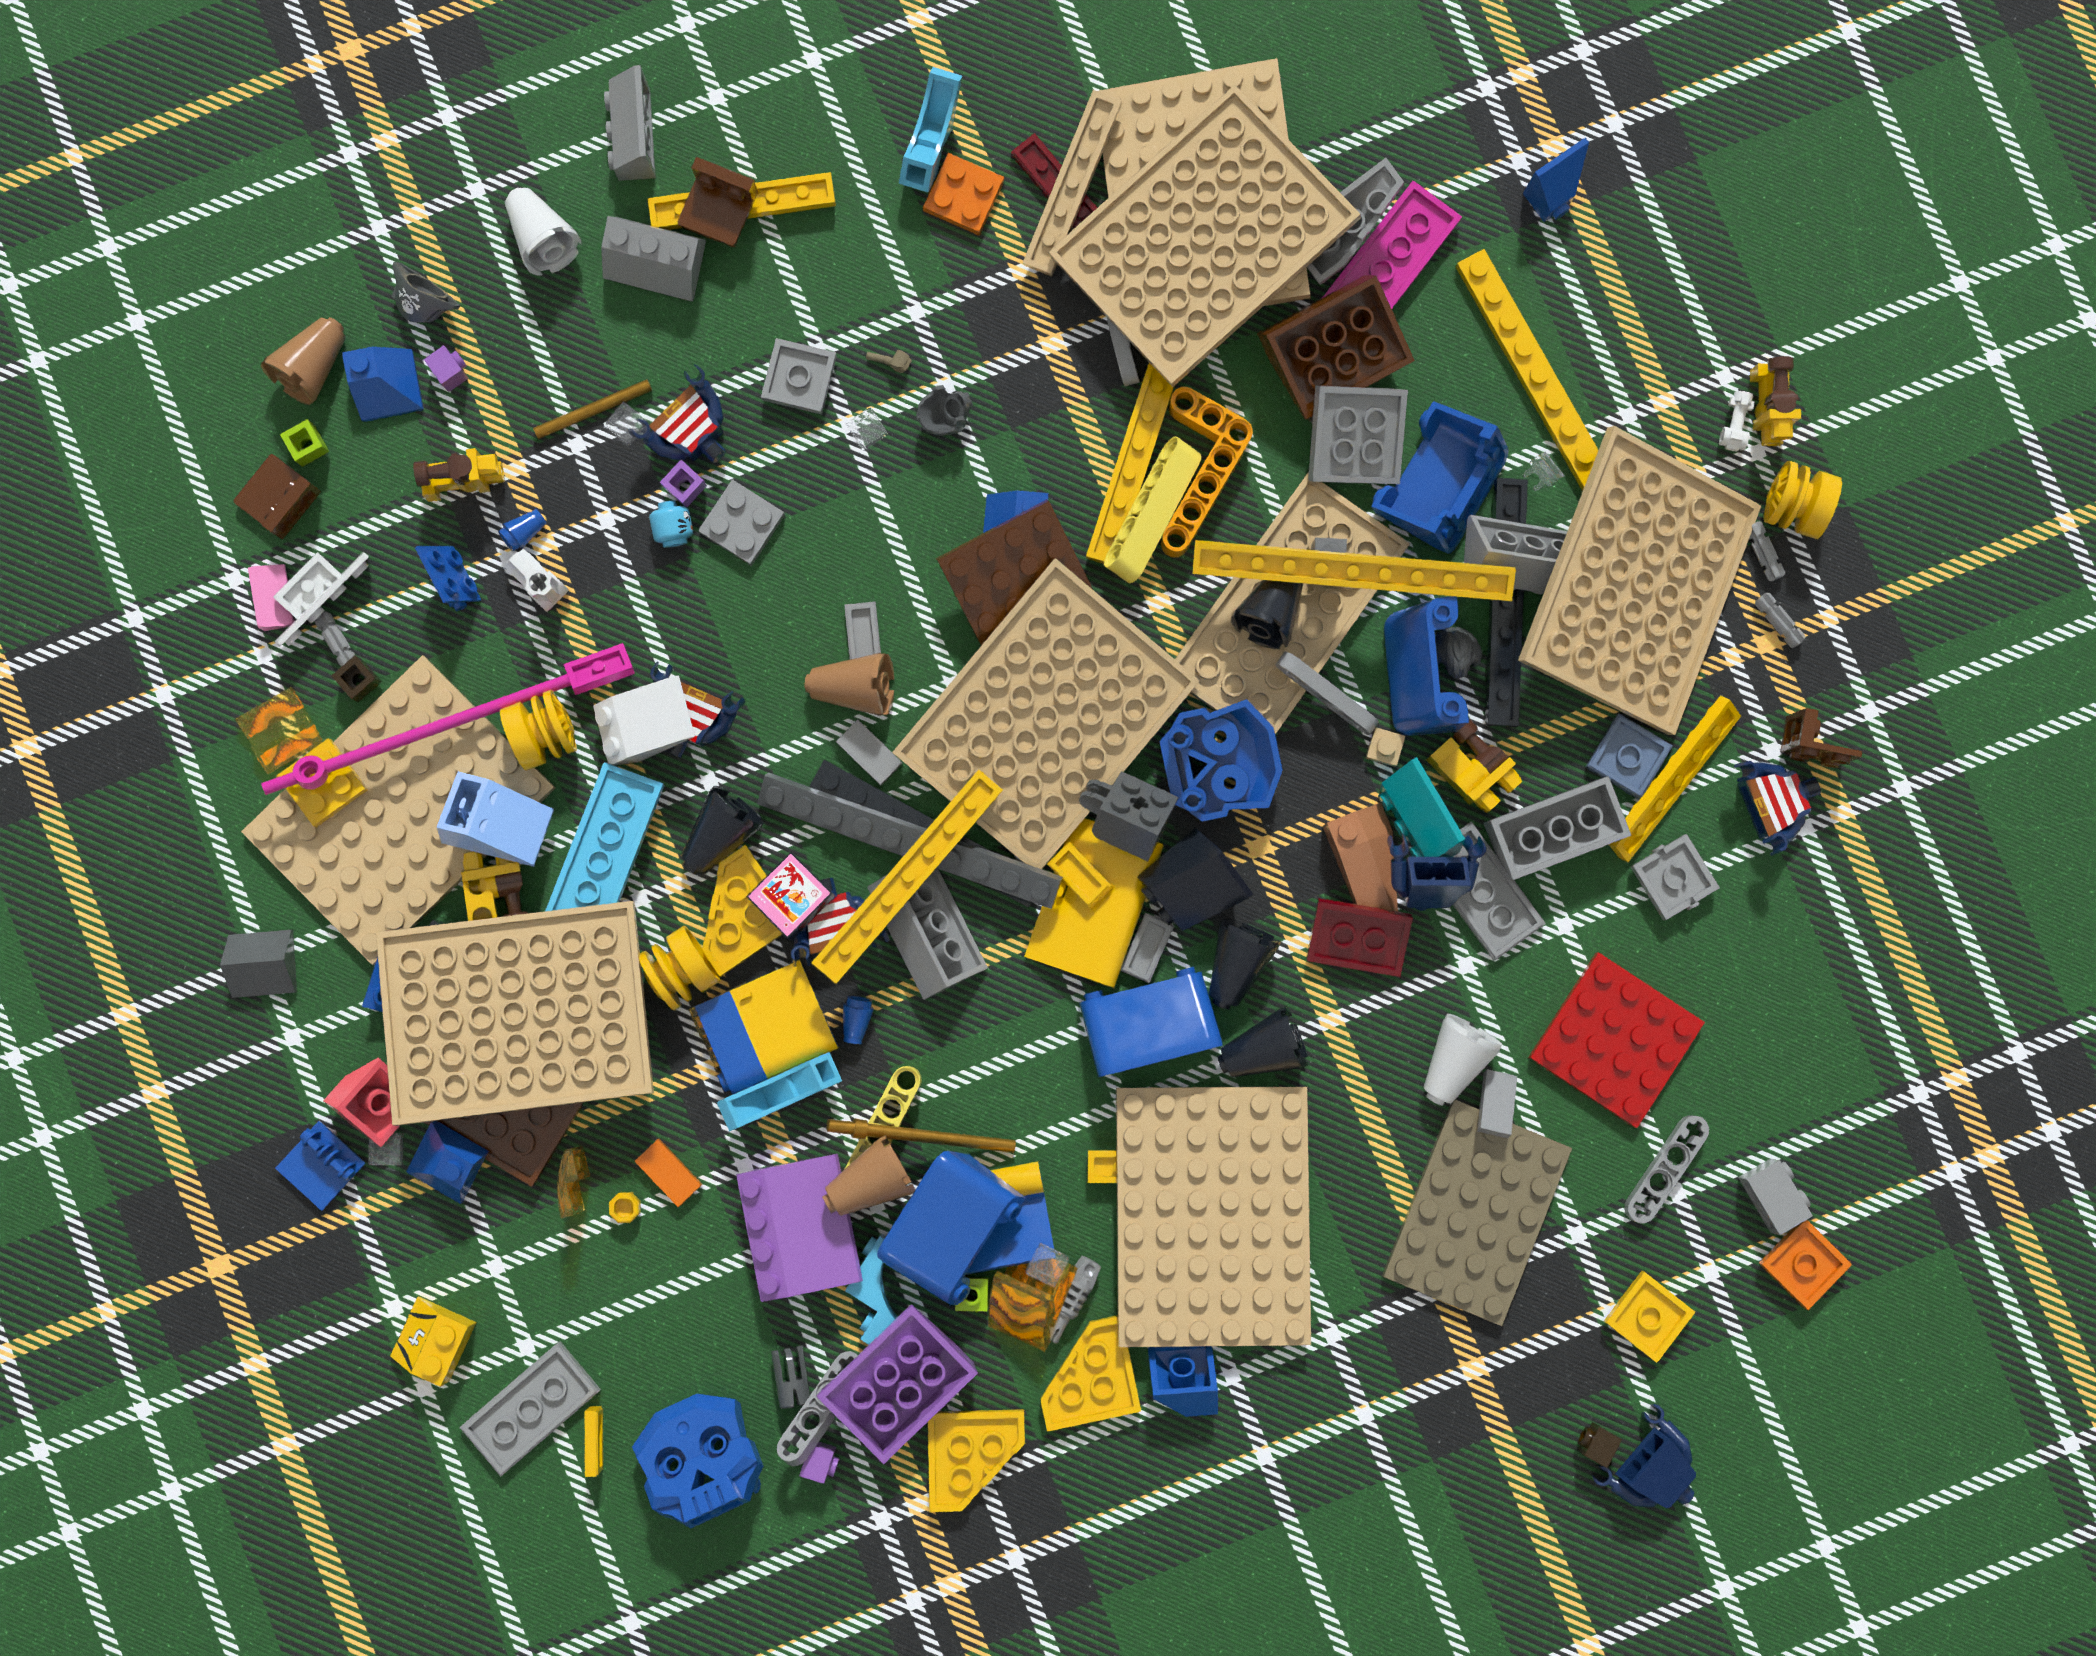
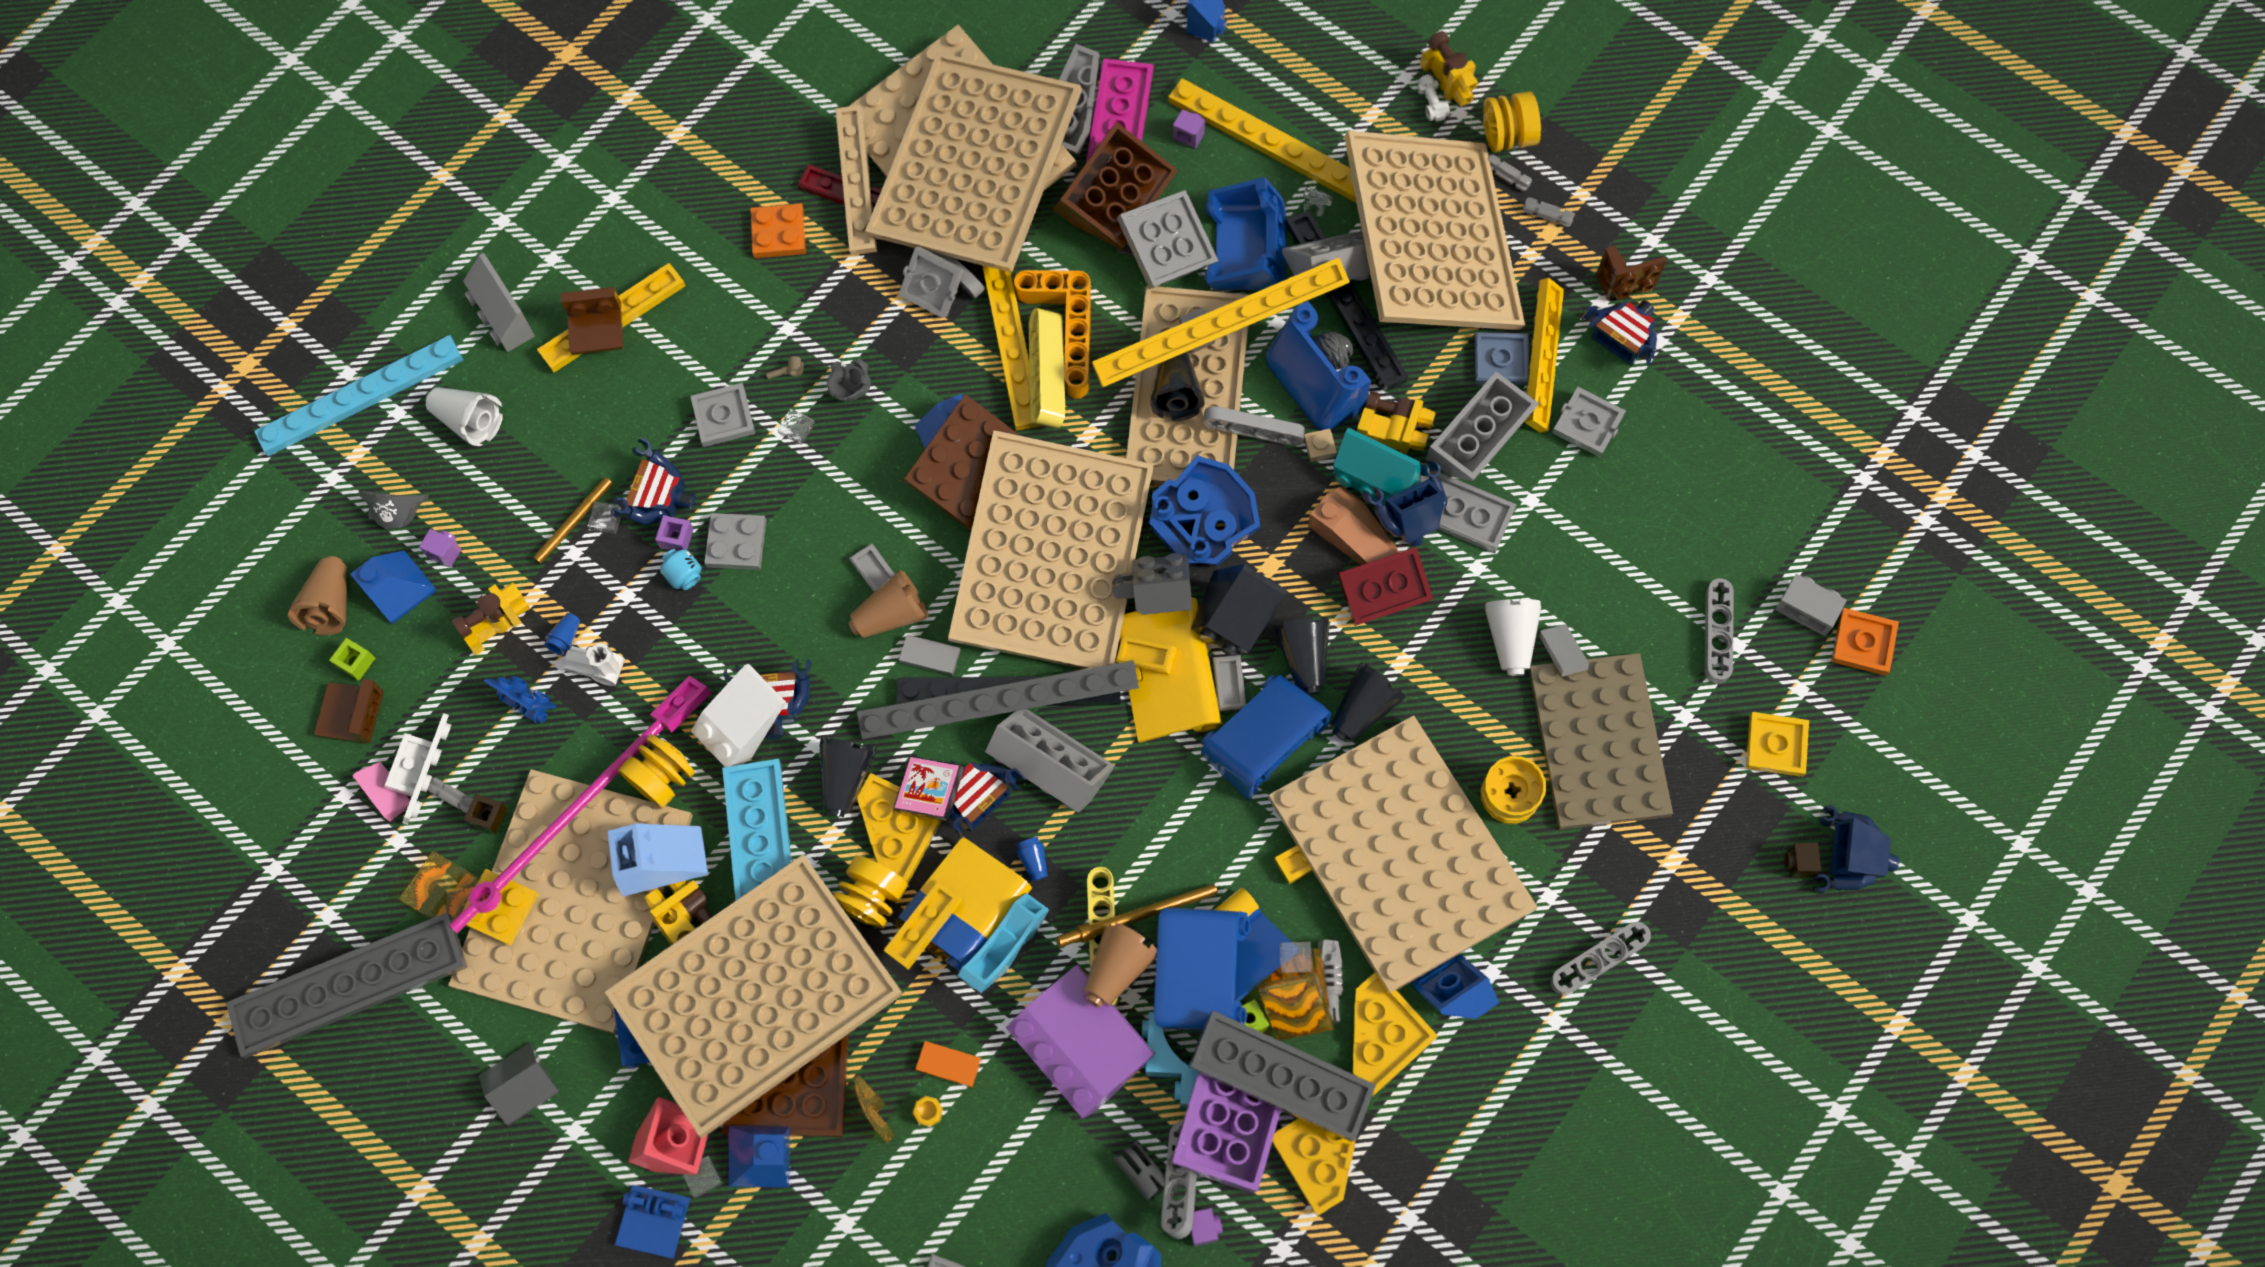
camera: 25 degrees left, 15 degrees down
light grey slope [601,216,706,301] -> none
yellow plate [811,770,1003,984] -> none
medium azure arch [899,67,962,192] -> none
red plate [1528,952,1705,1128] -> none
none -> dark grey plate [226,912,468,1059]
none -> medium azure plate [254,335,463,456]
none -> yellow plate [883,881,963,970]
none -> light grey plate [899,246,964,318]
none -> medium lavender plate [1173,109,1205,149]
none -> dark grey plate [1188,1011,1376,1142]
none -> yellow wheel [1481,756,1546,824]
none -> light grey beam [1551,922,1651,996]

